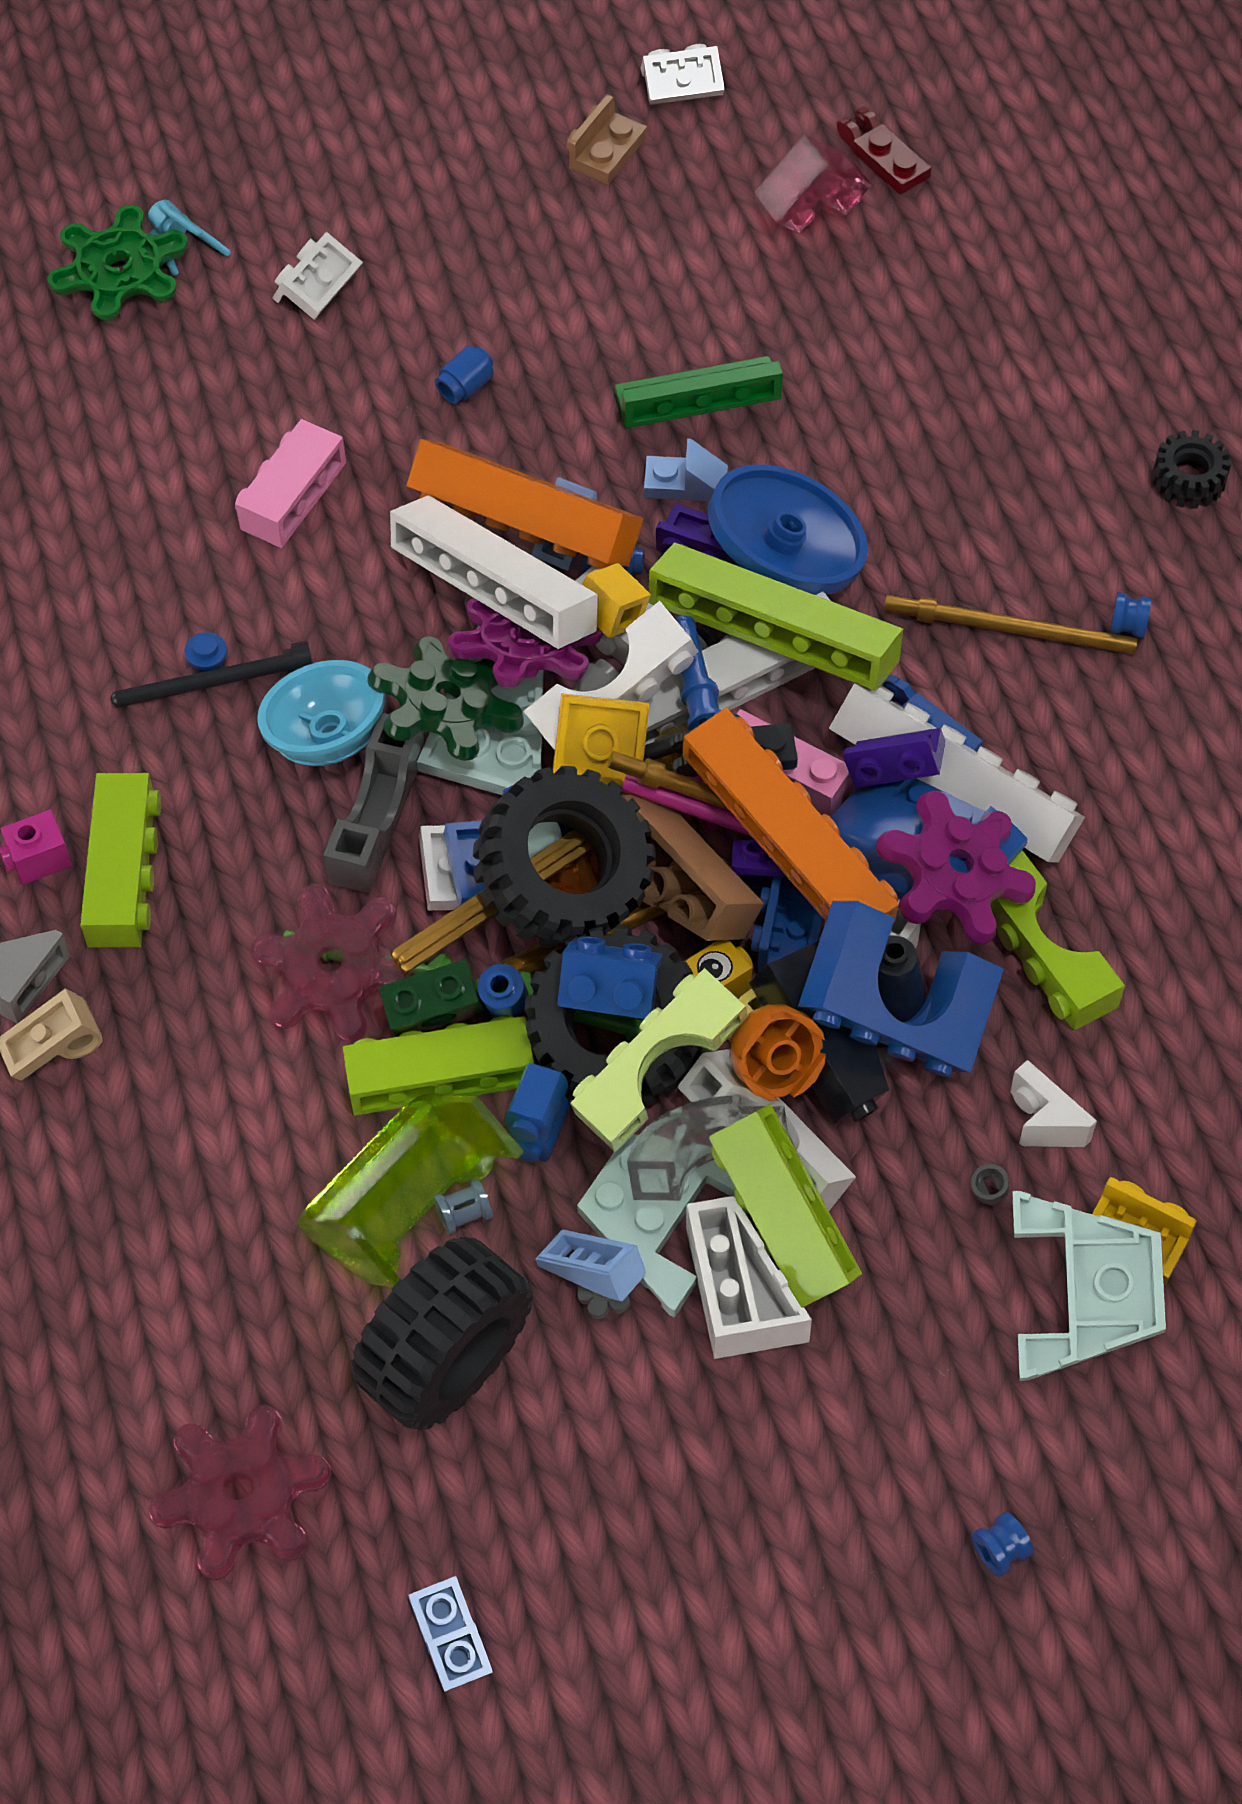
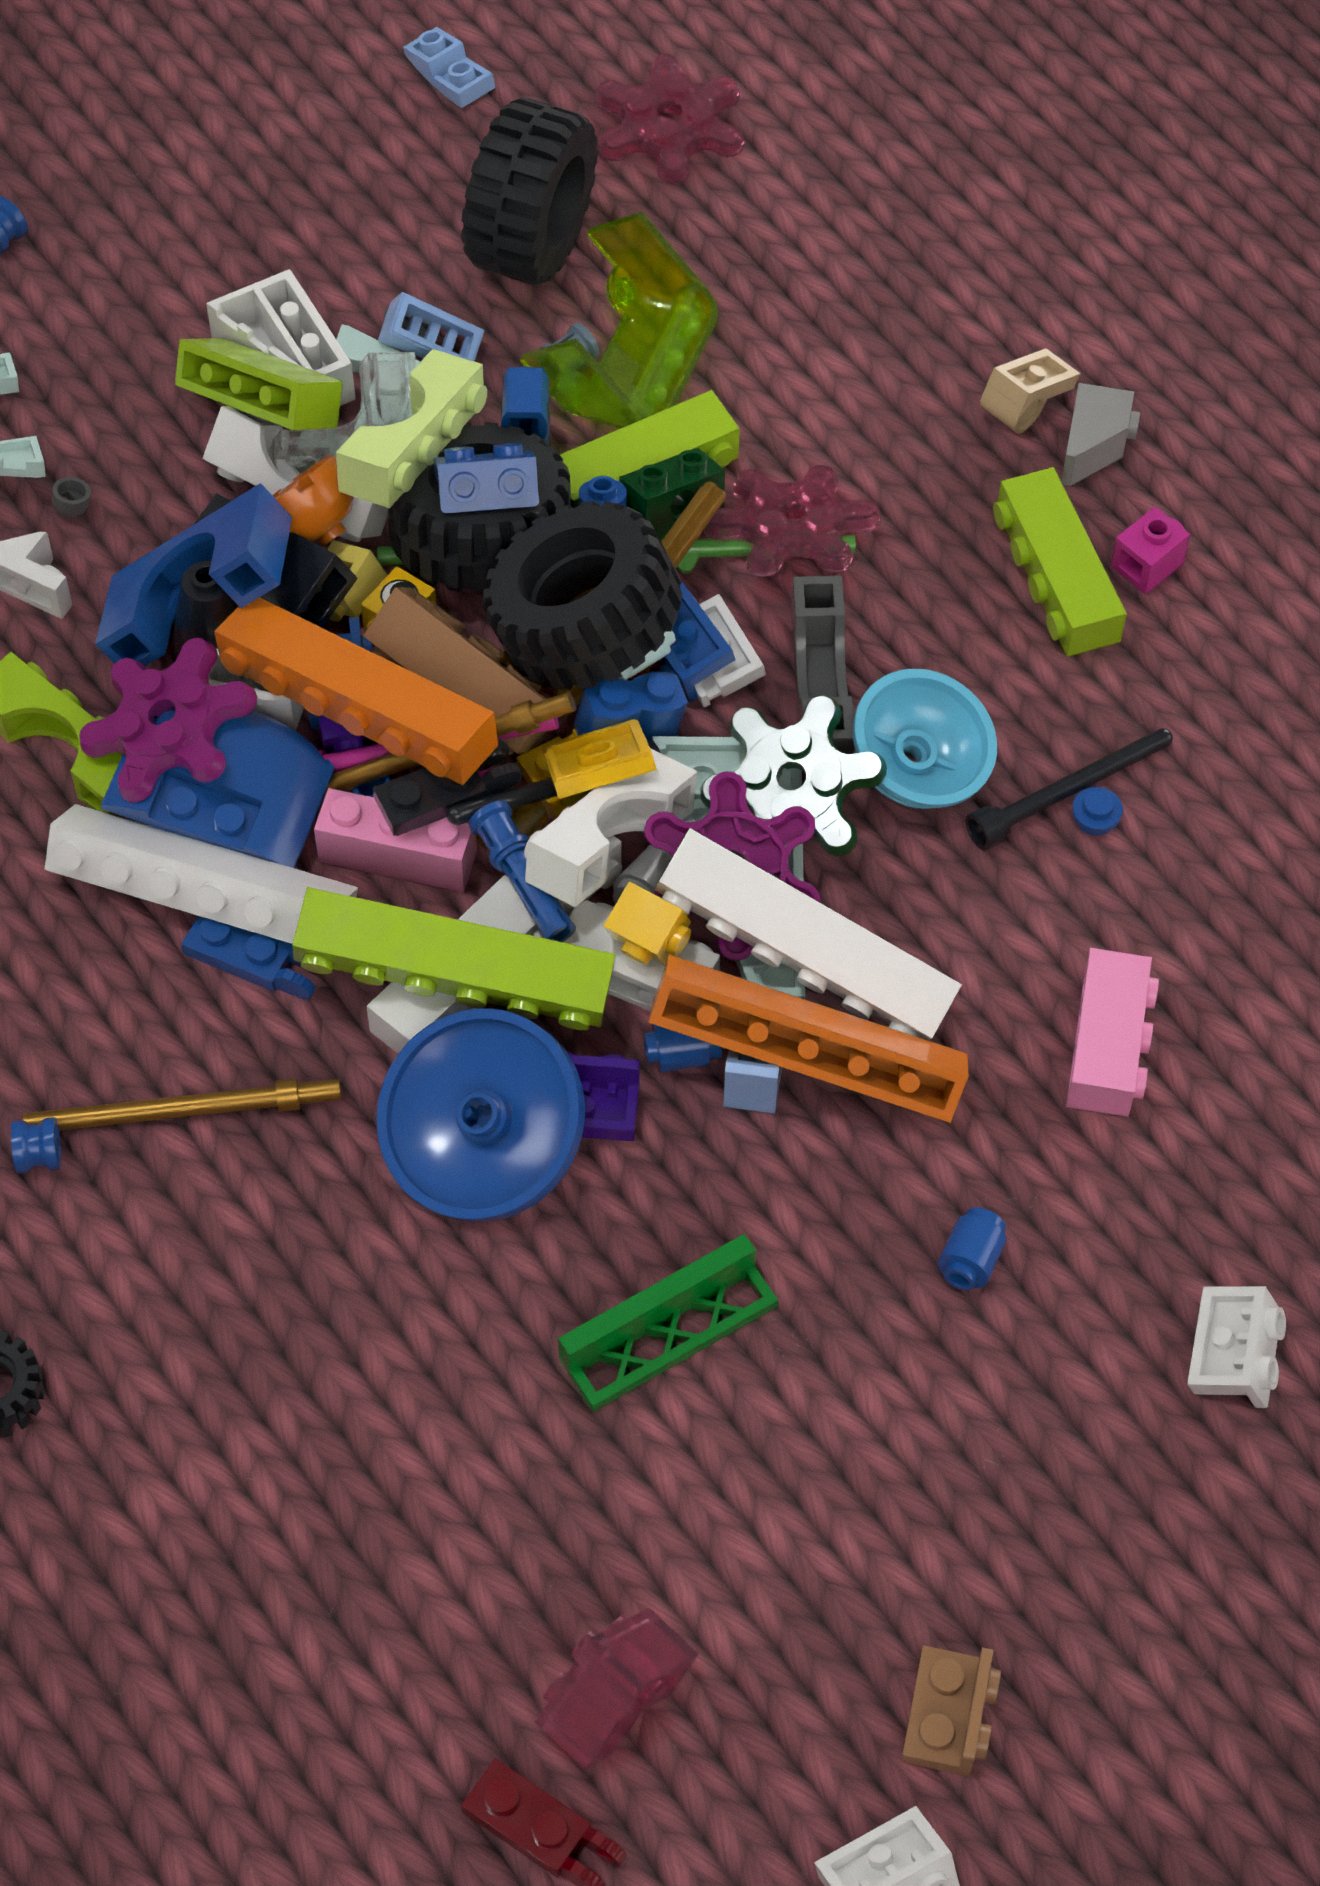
camera: 160 degrees right, 0 degrees up
light blue slope [644,439,728,501] -> none
dark purple bracket [843,728,946,788] -> none

